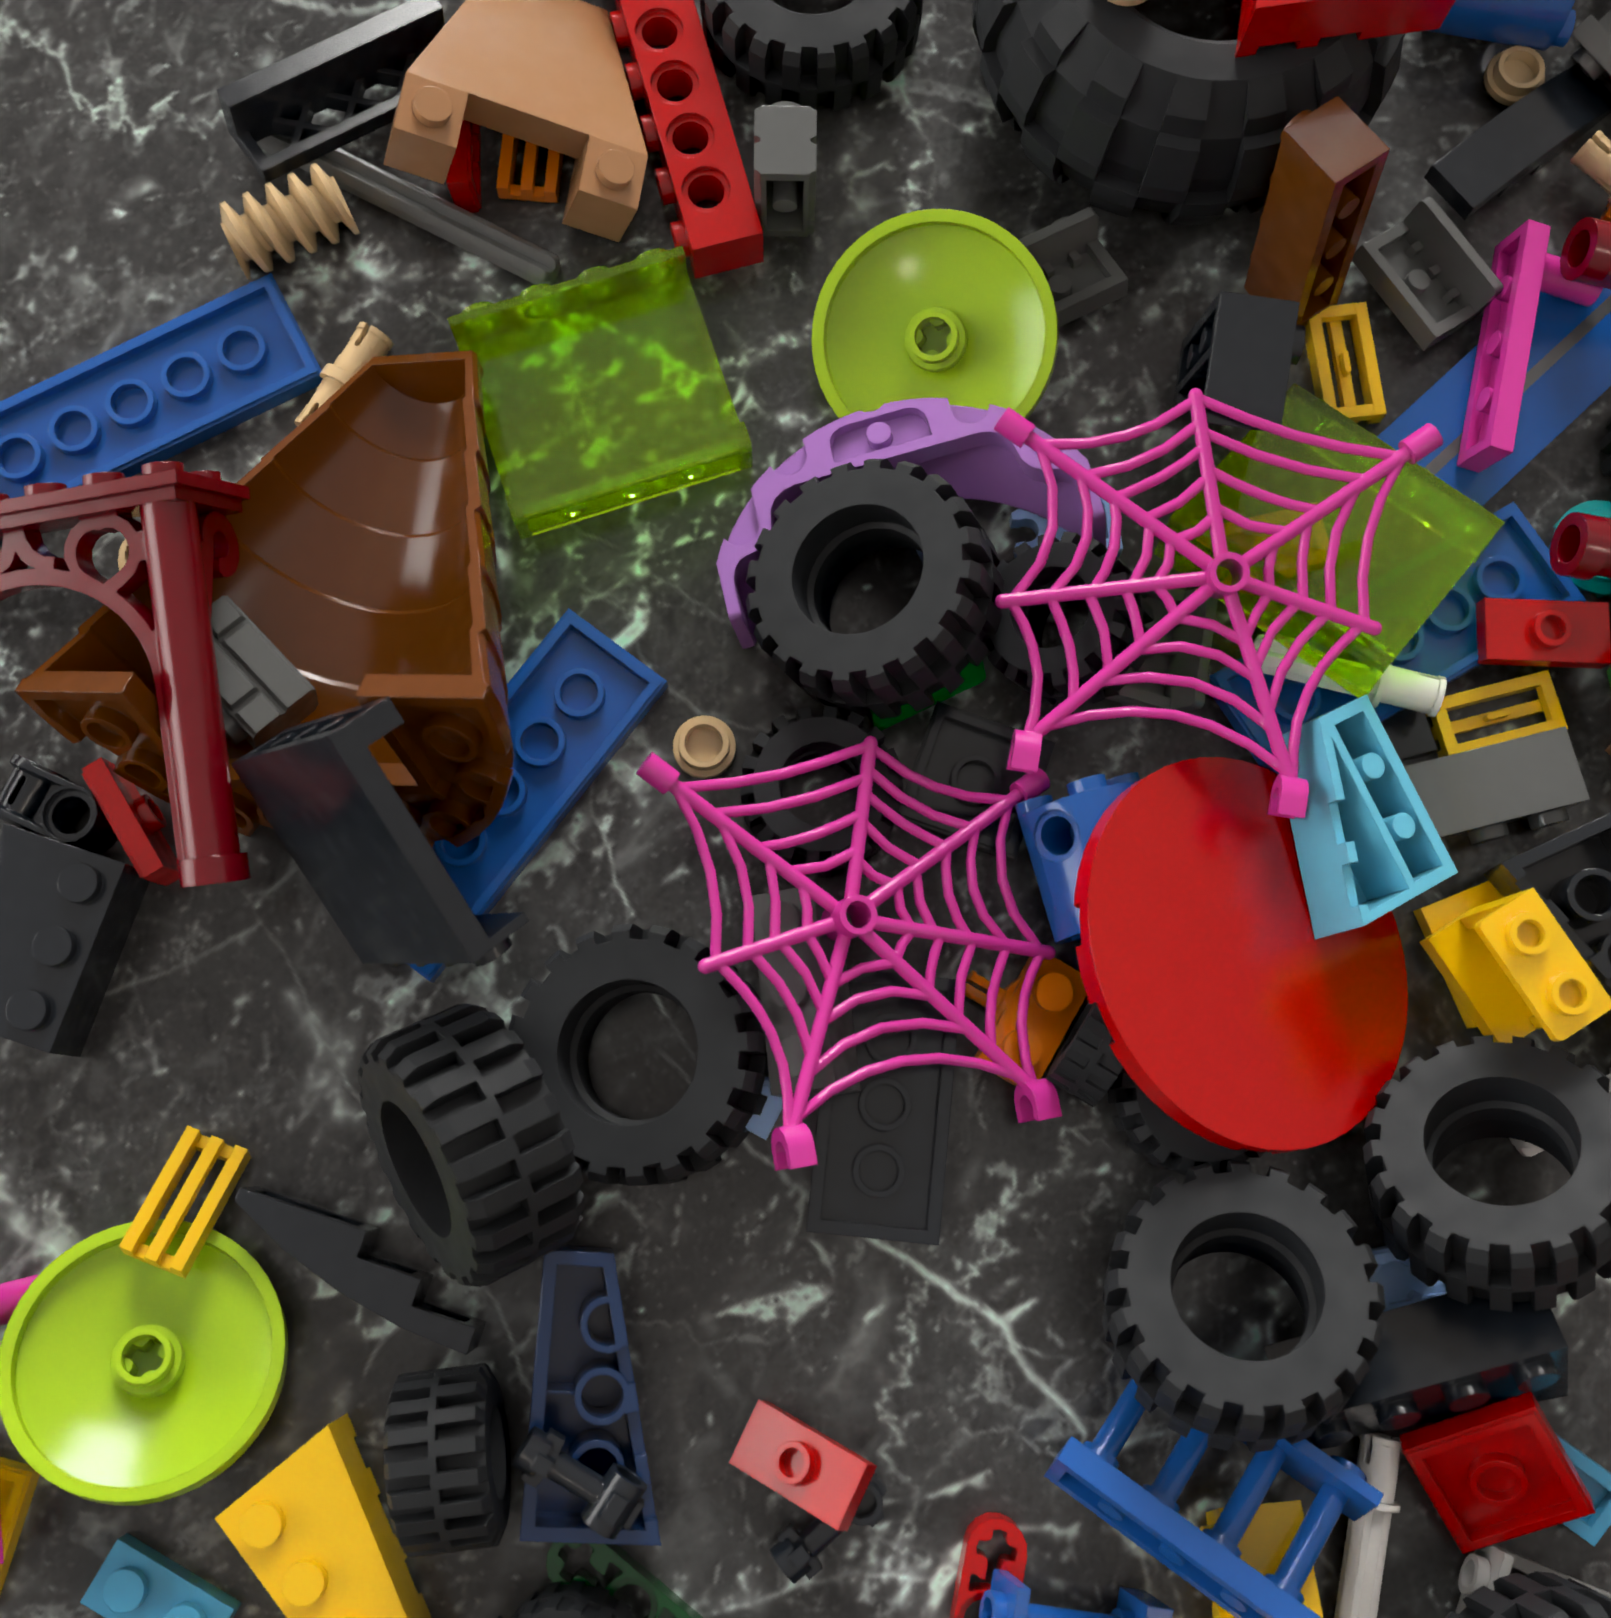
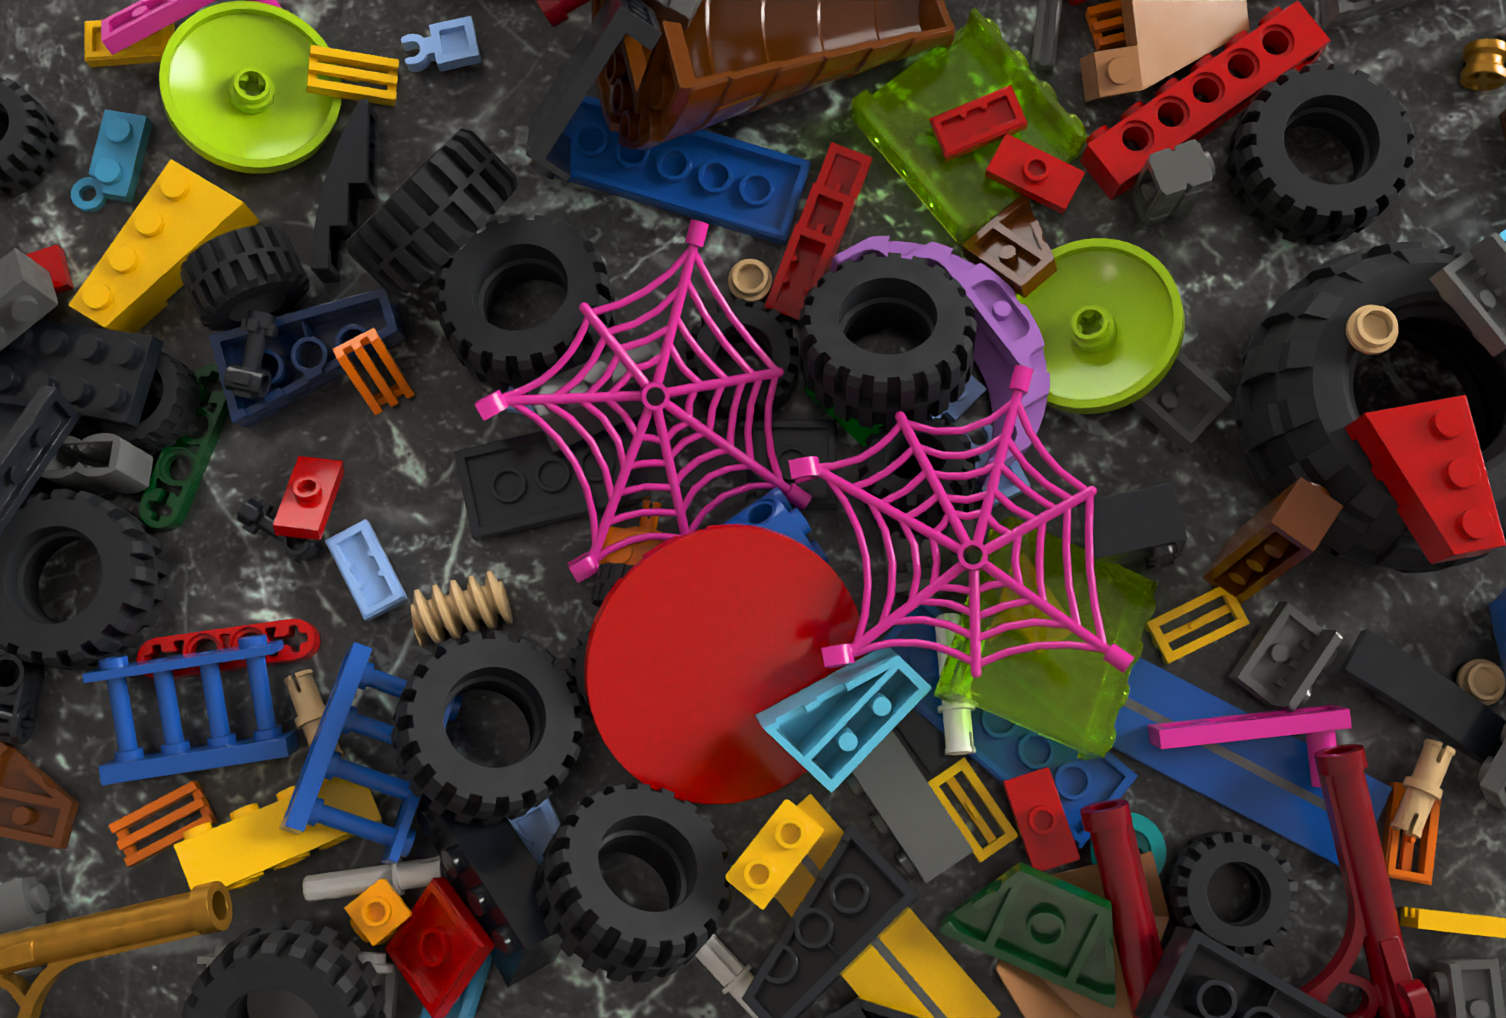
camera: 80 degrees right, 0 degrees up
none -> tan pin [283,669,344,757]
none -> light blue plate [325,519,409,622]
none -> orange tile [333,328,415,416]
none -> light orange bracket [344,878,412,946]
none -> light blue plate [401,16,482,72]
none -> tan piece [411,571,513,648]
none -> red slope [764,142,873,320]
none -> red plate [929,85,1028,162]
none -> reddish brown wing [961,195,1057,298]
none -> red plate [984,133,1085,215]

